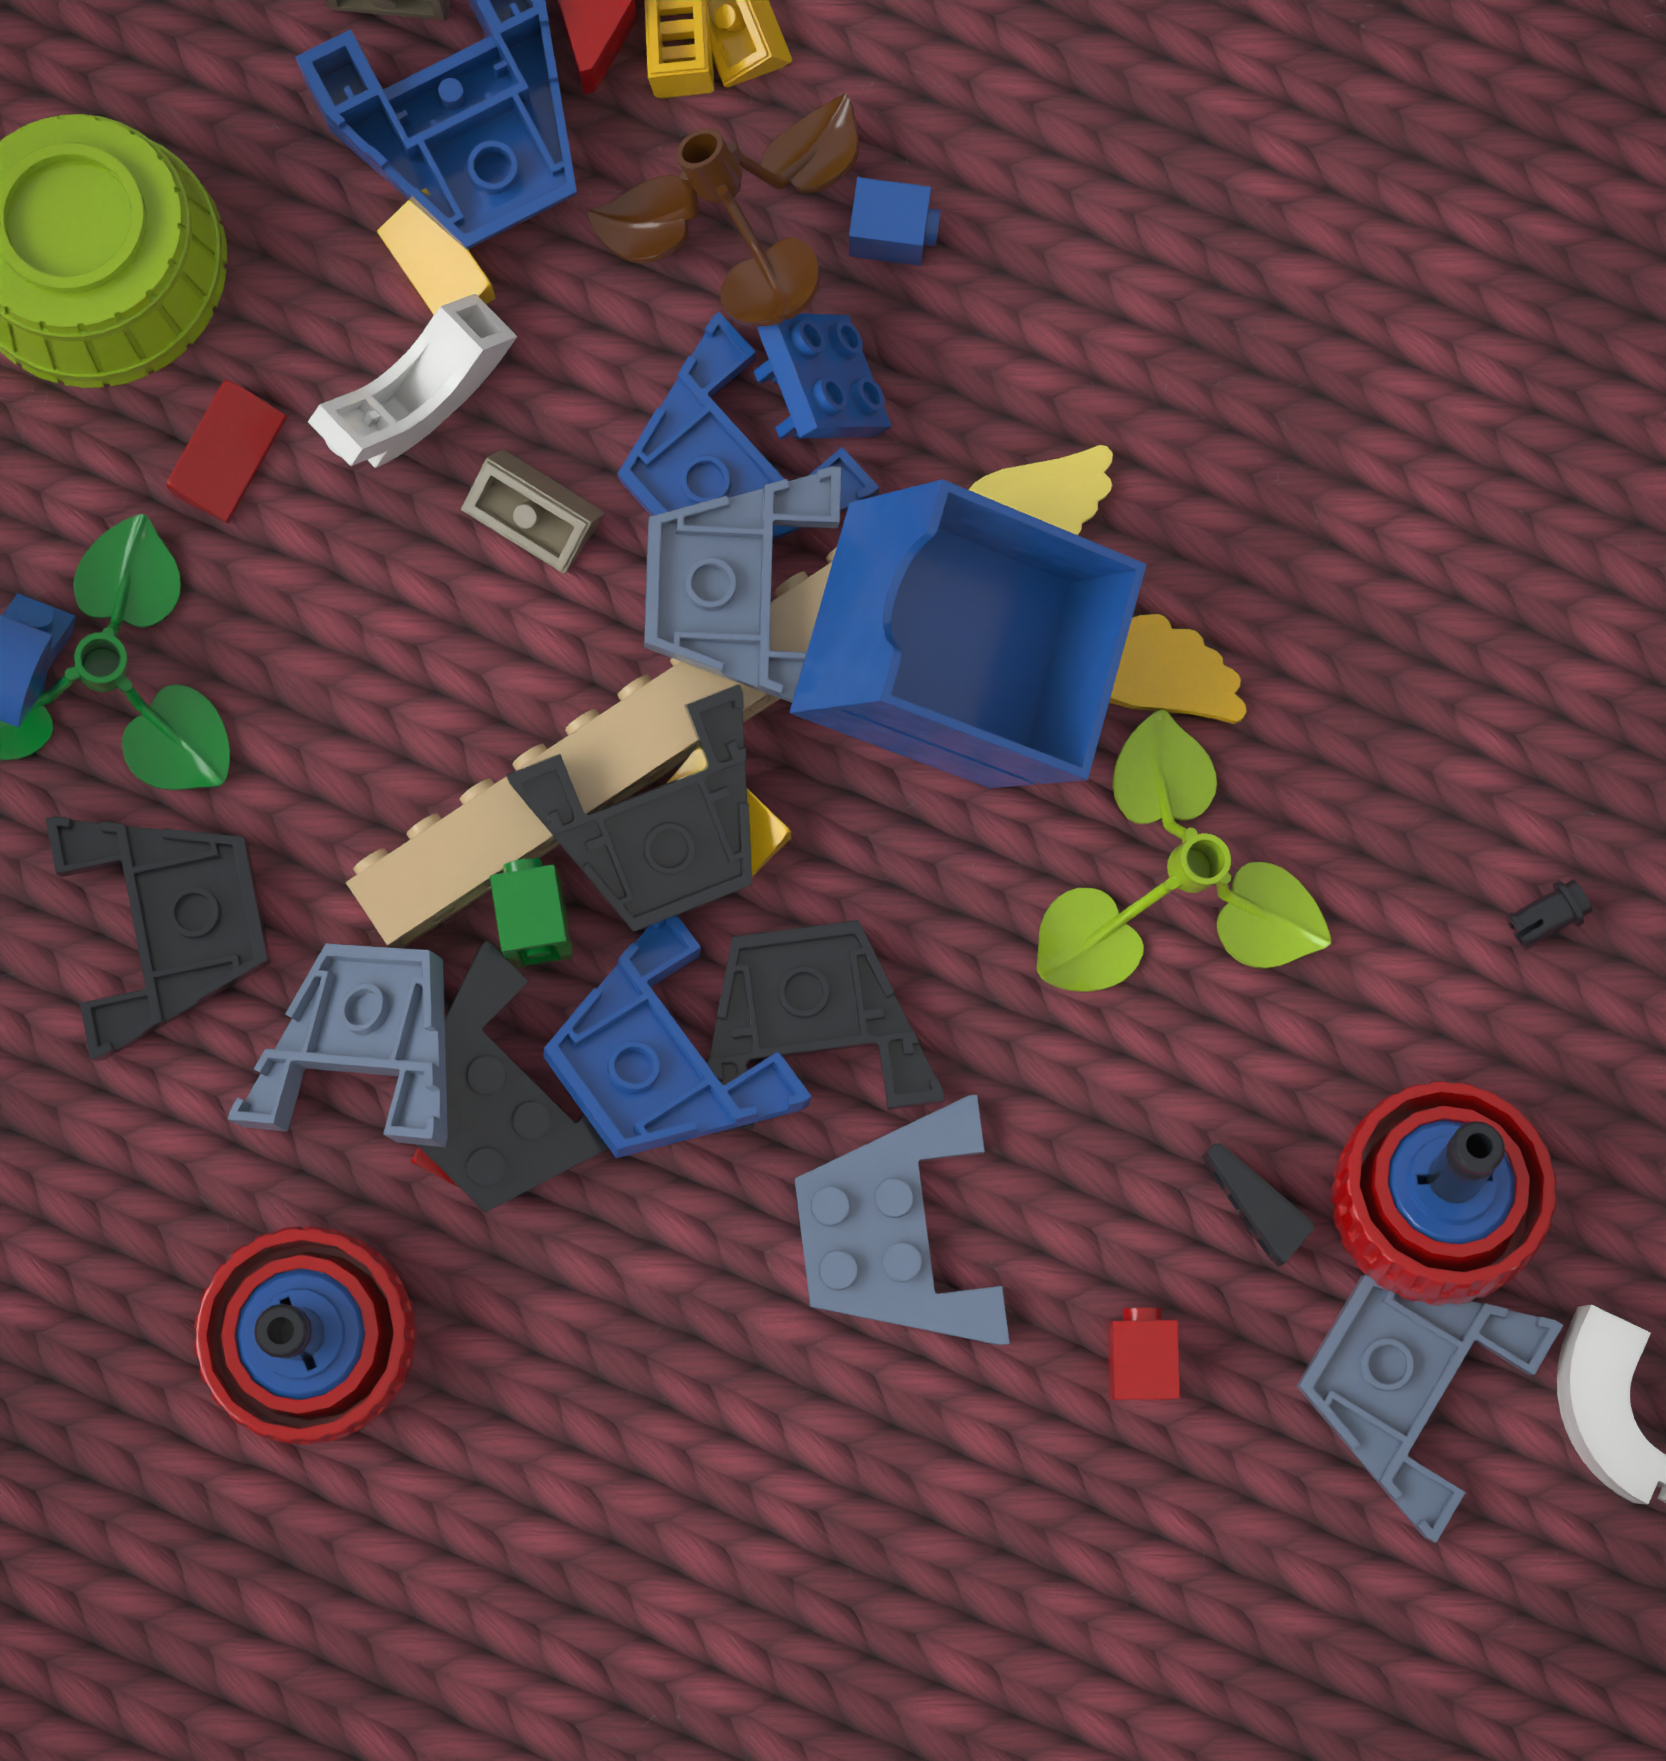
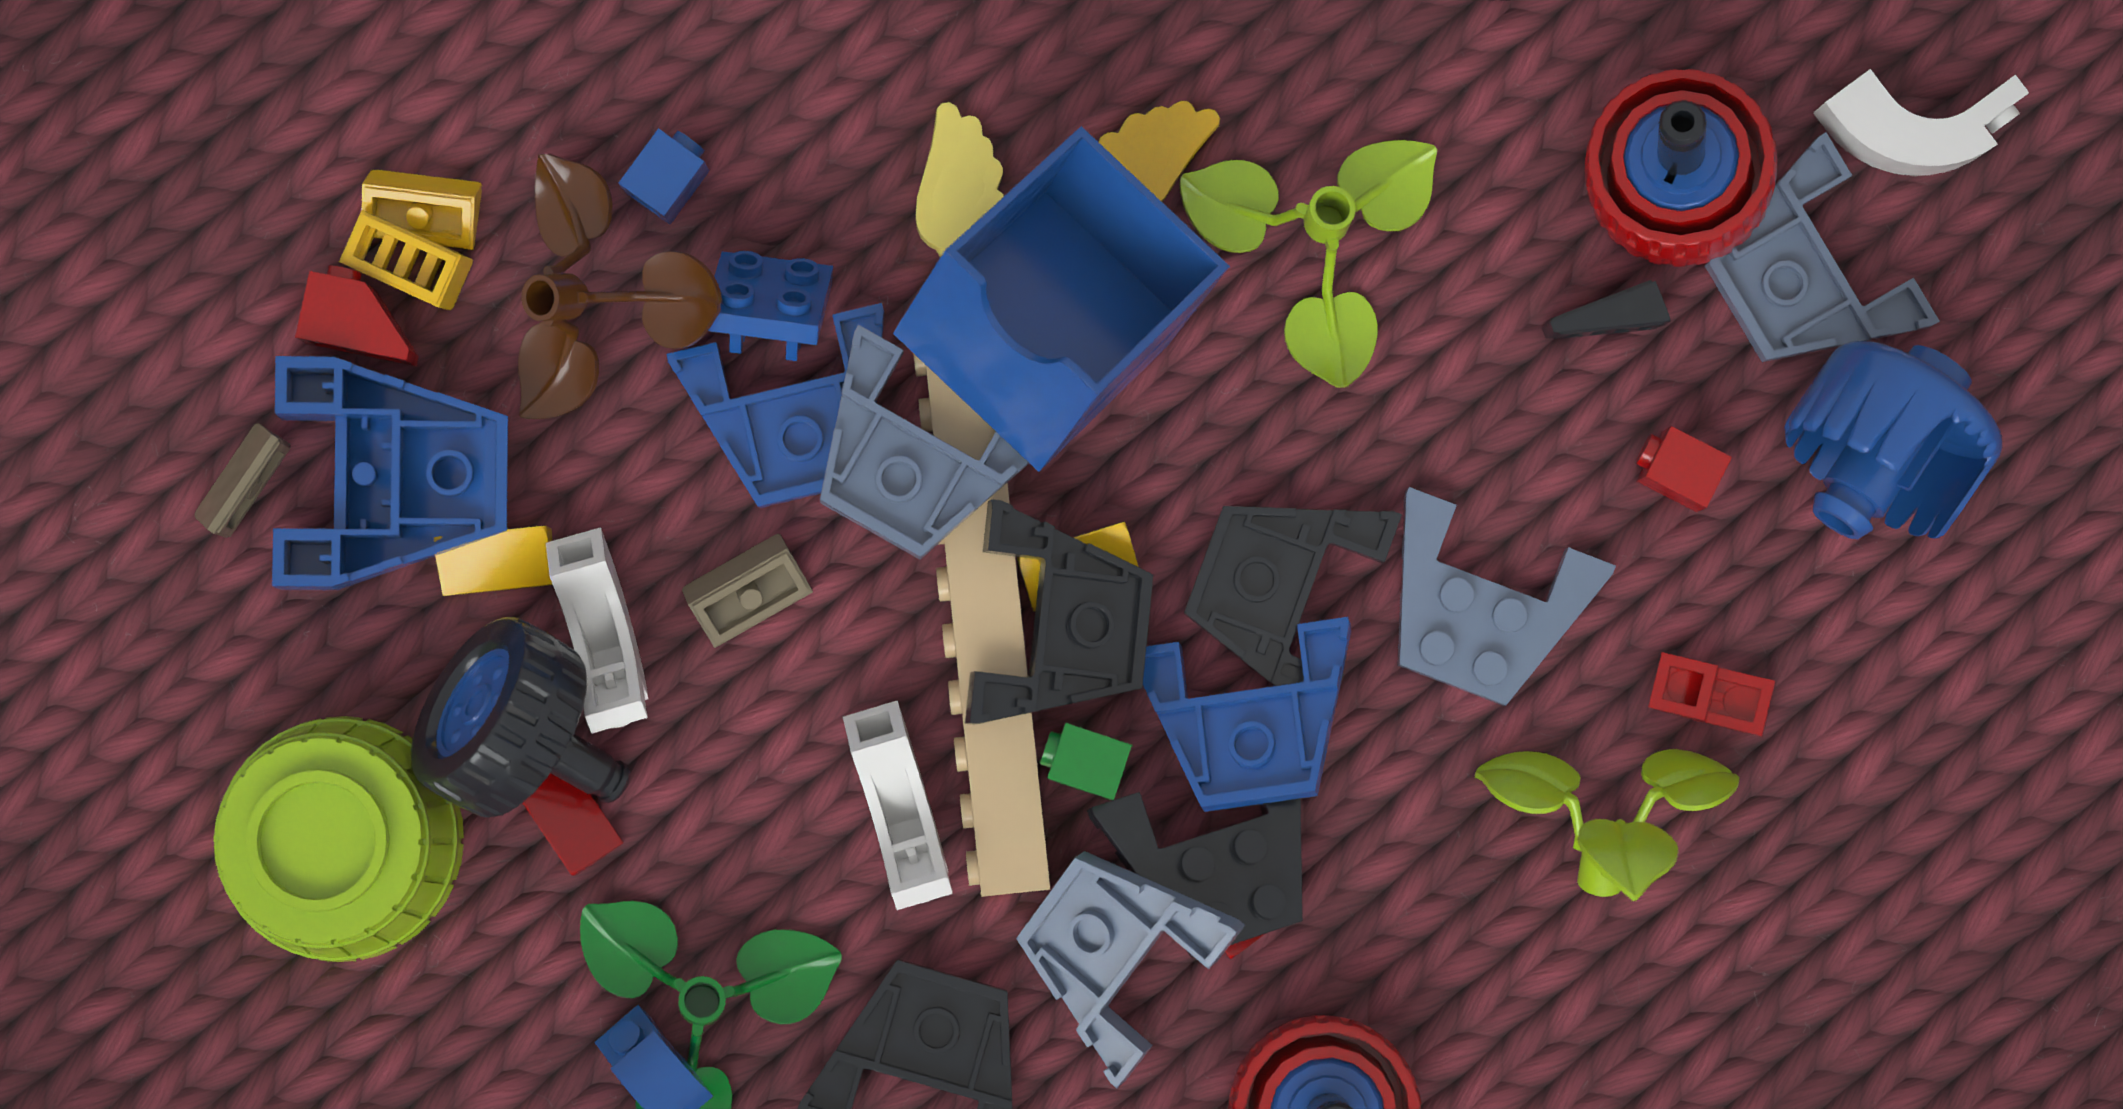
camera: 65 degrees left, 5 degrees up
none -> black wheel [411,617,630,817]
none -> white arch [843,700,953,910]
none -> lime plant [1474,749,1739,901]
none -> red slope [1648,652,1776,738]
none -> blue piece [1784,341,2003,540]

